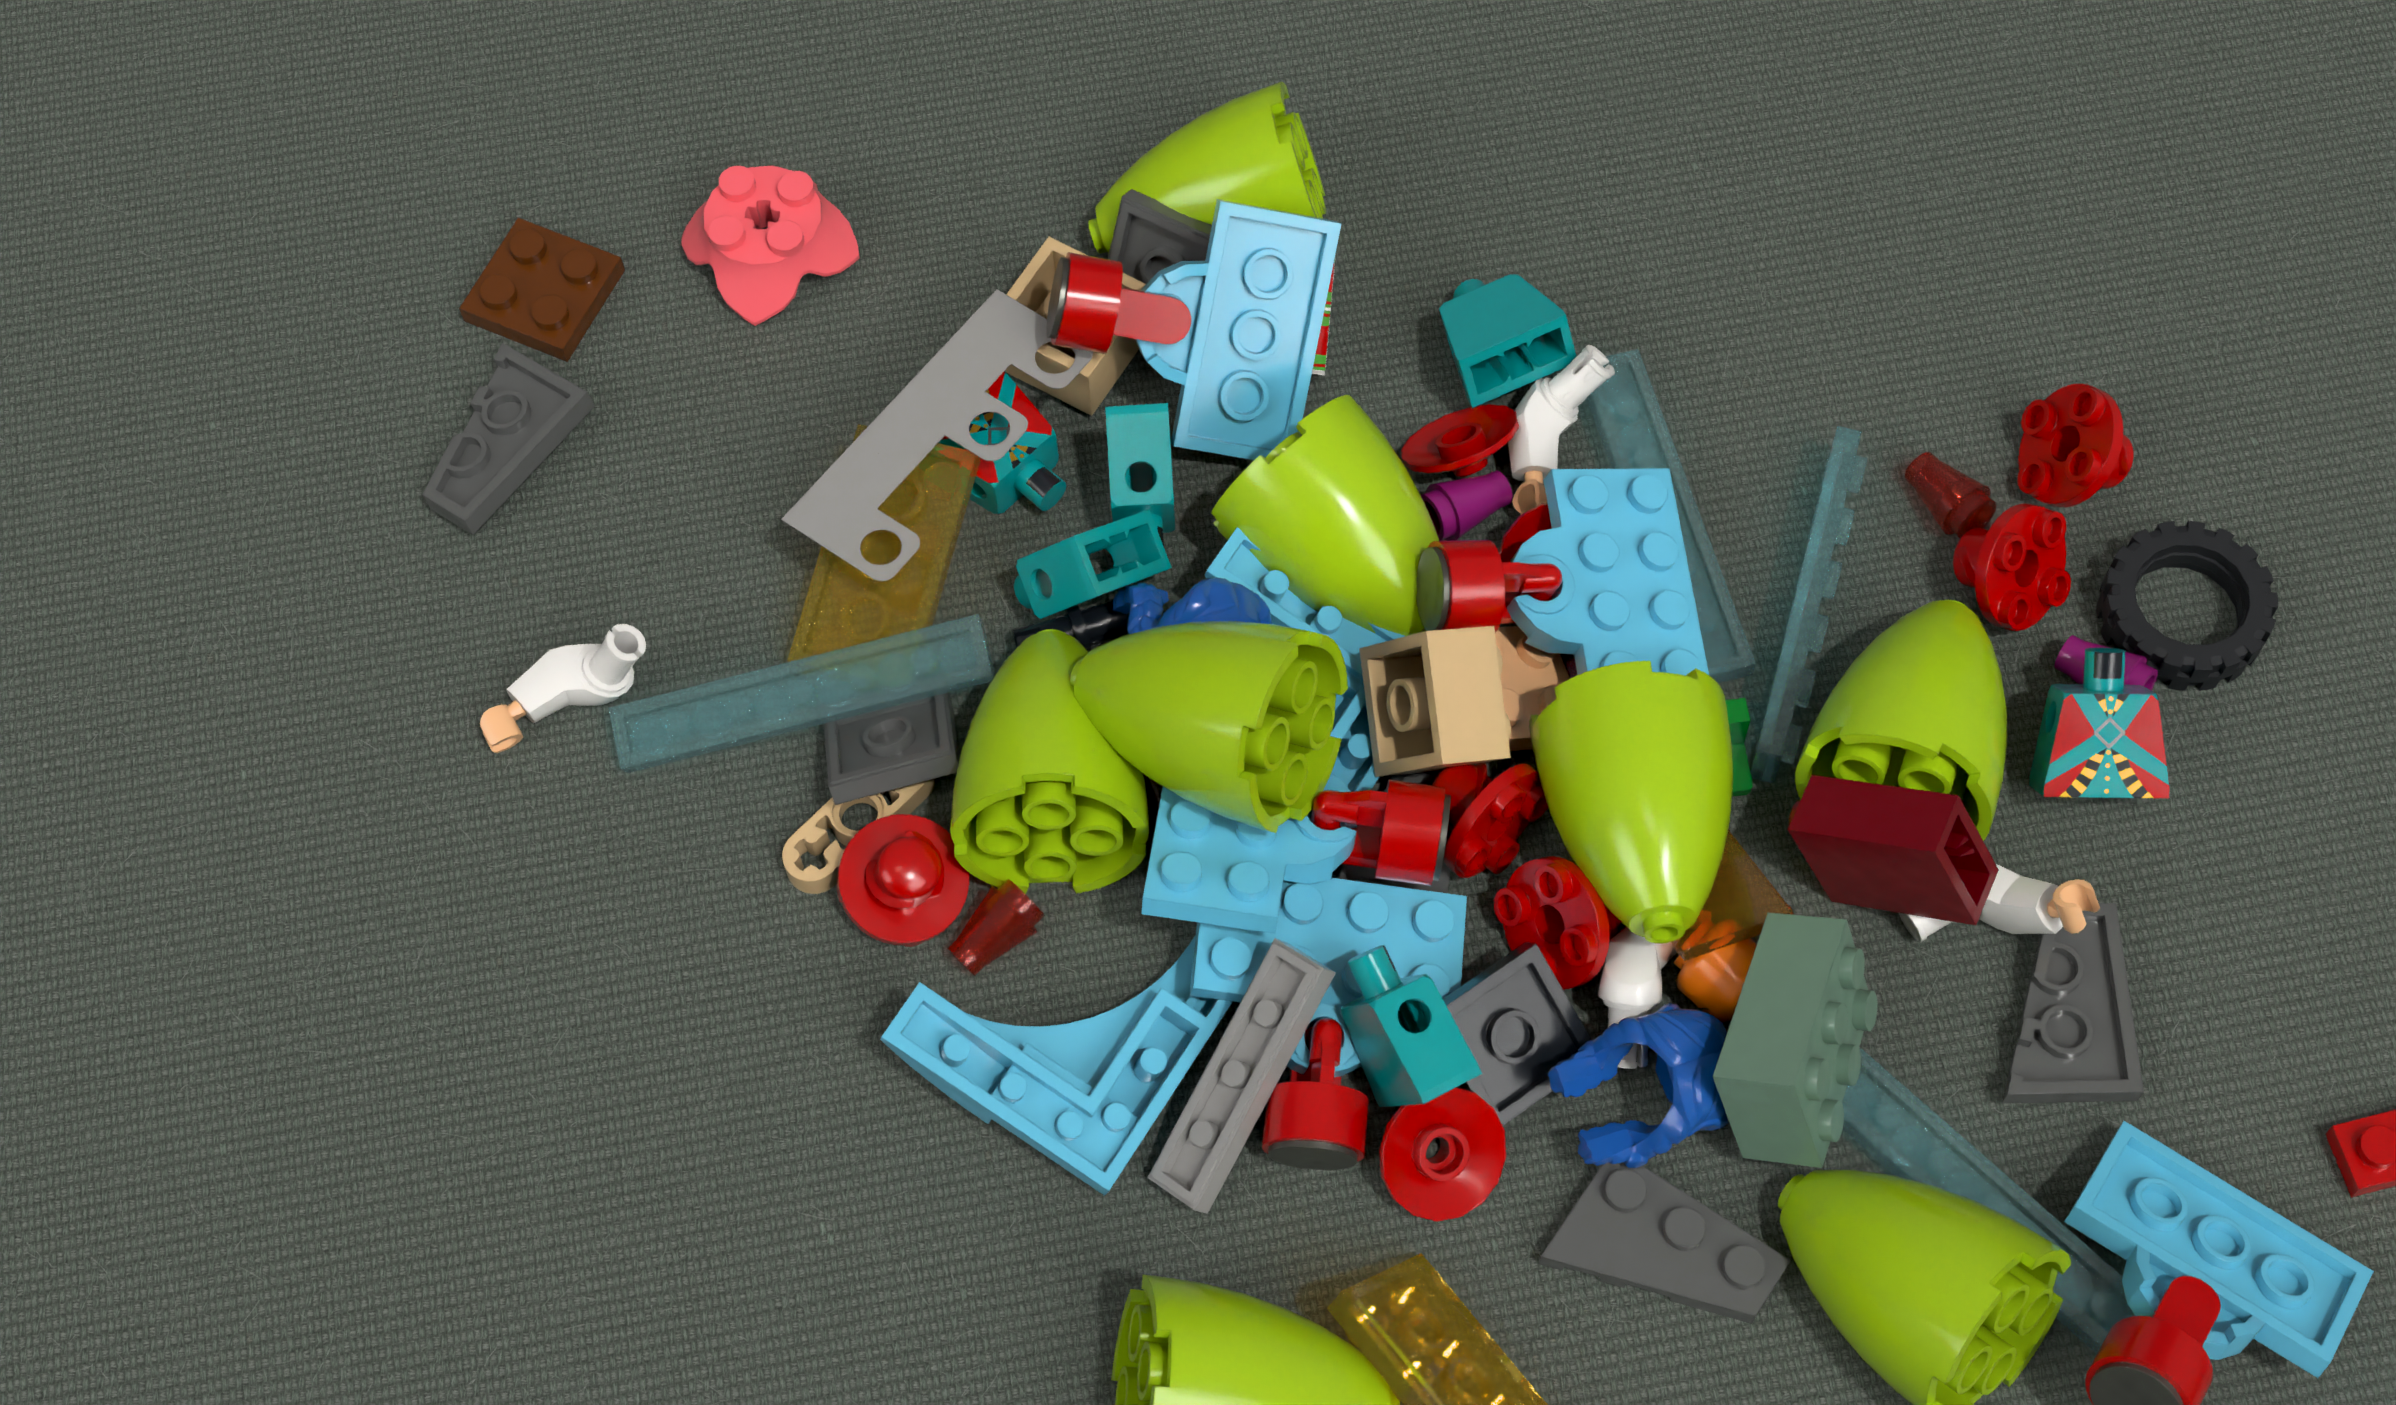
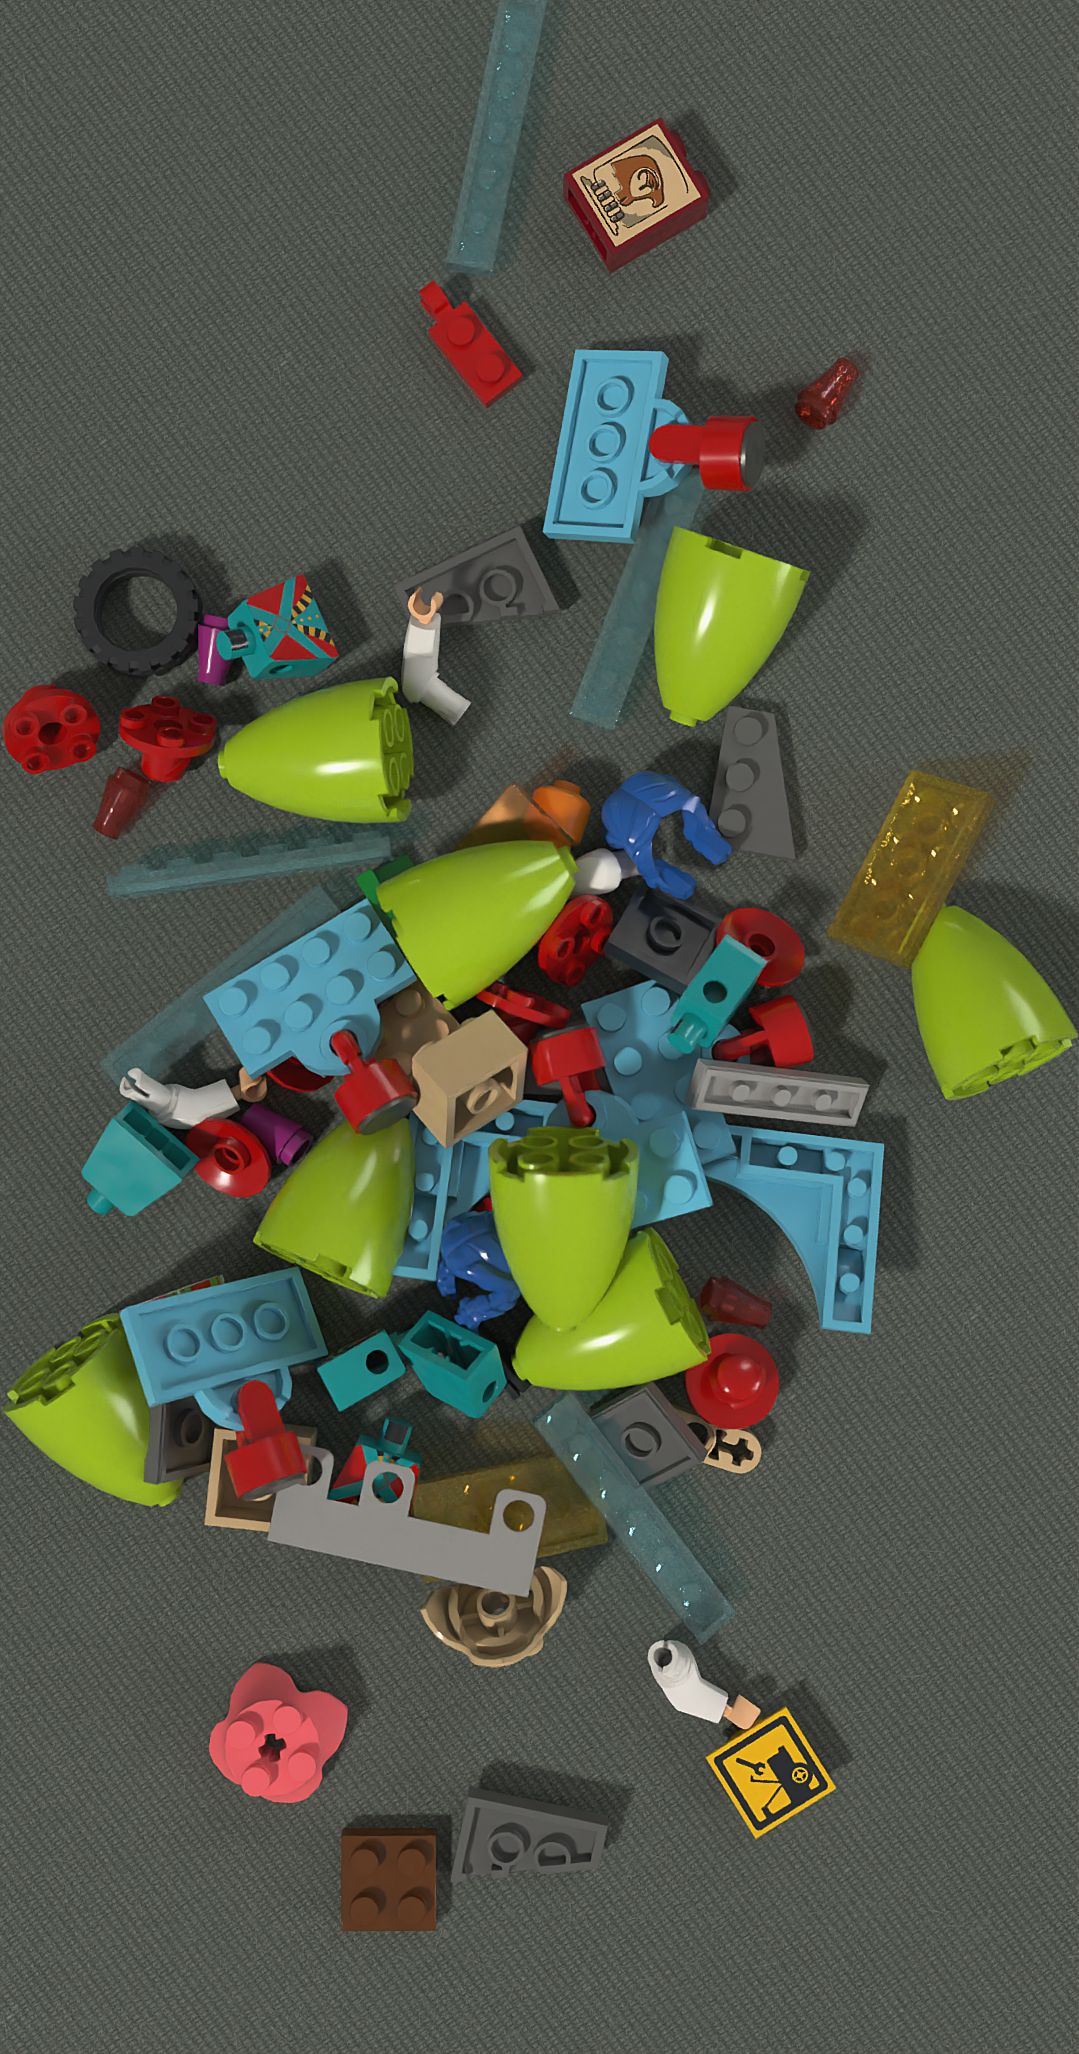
camera: 120 degrees left, 25 degrees up
sand green brick [1713,912,1878,1168] -> none
dark red brick [1788,775,1999,925] -> none
none -> tan brick [421,1531,567,1667]
none -> piece [705,1706,836,1839]

